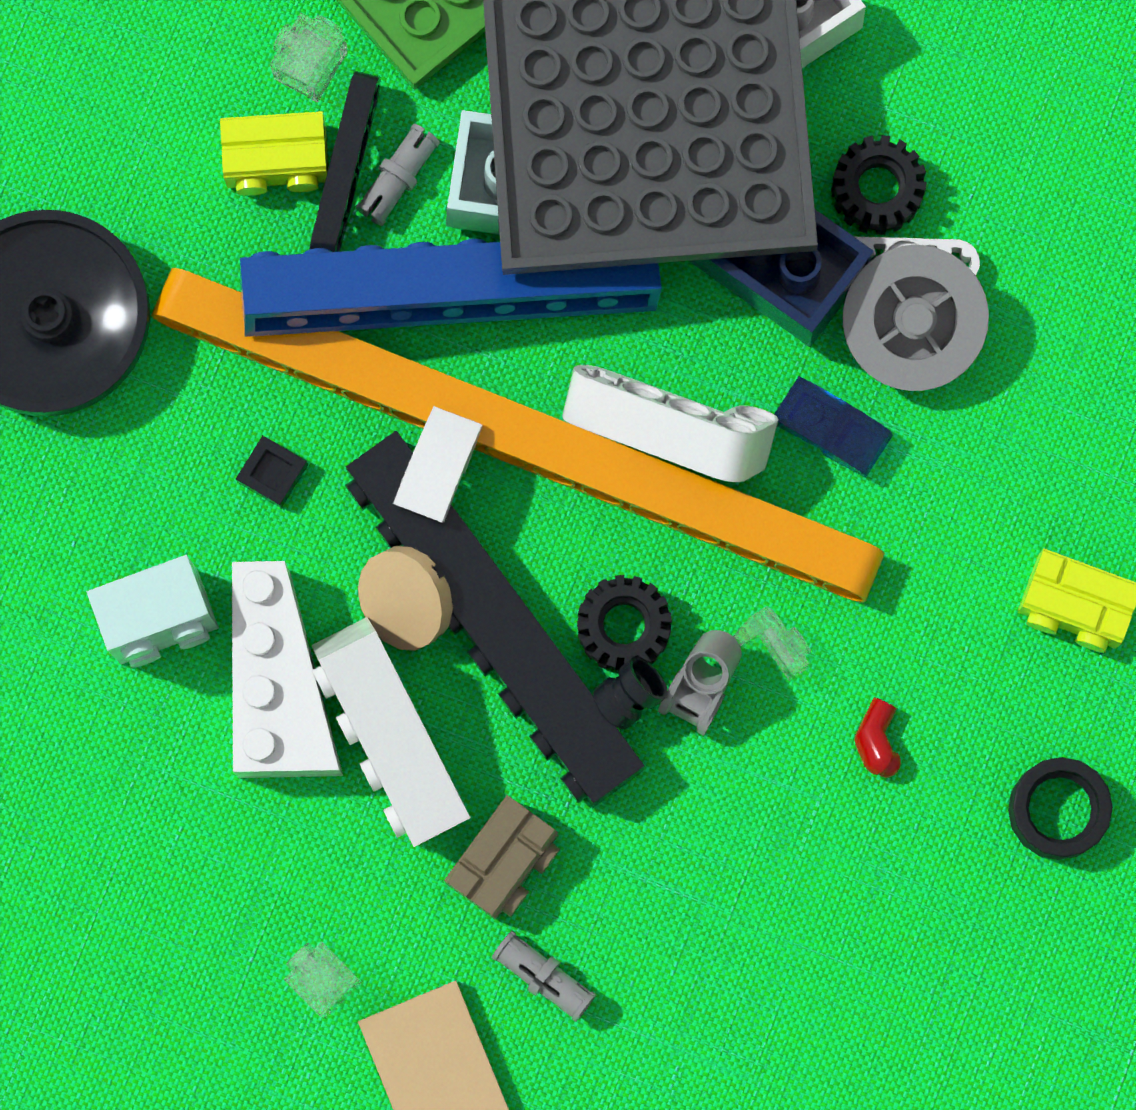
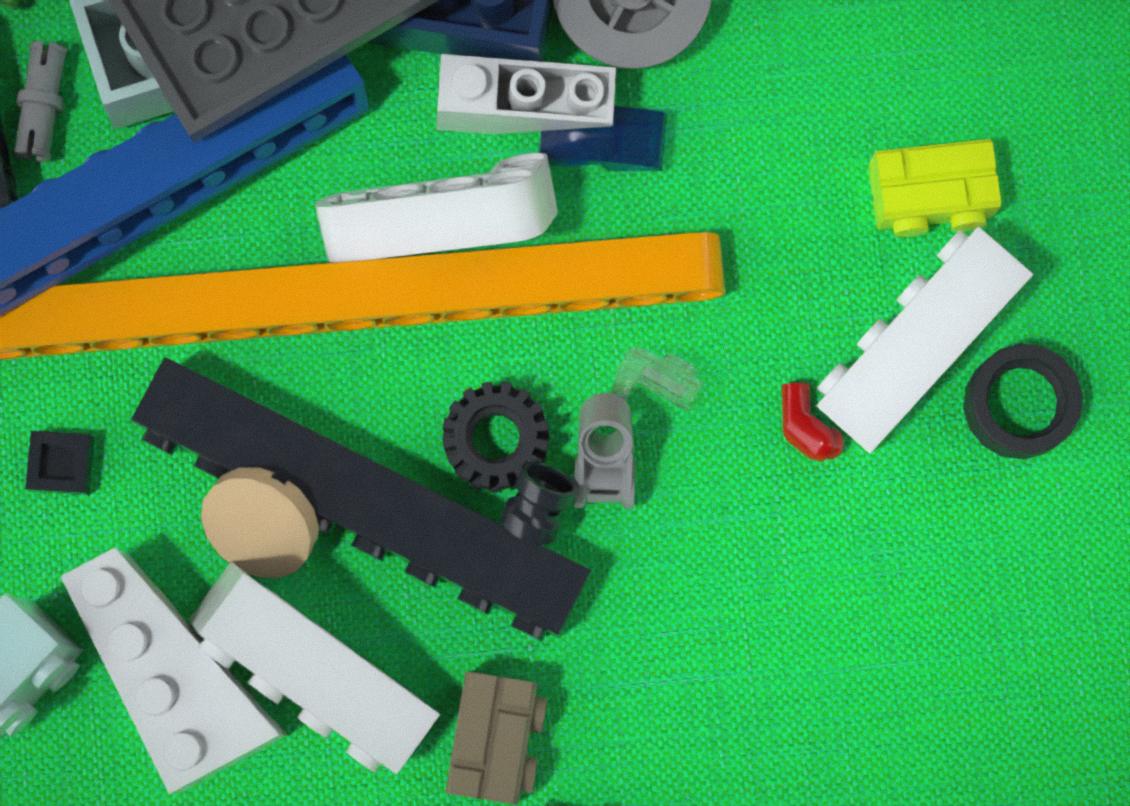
camera: 30 degrees left, 0 degrees up
white slope [393,406,483,523] -> none
none -> white slope [436,54,616,134]
none -> white wedge [817,226,1033,454]

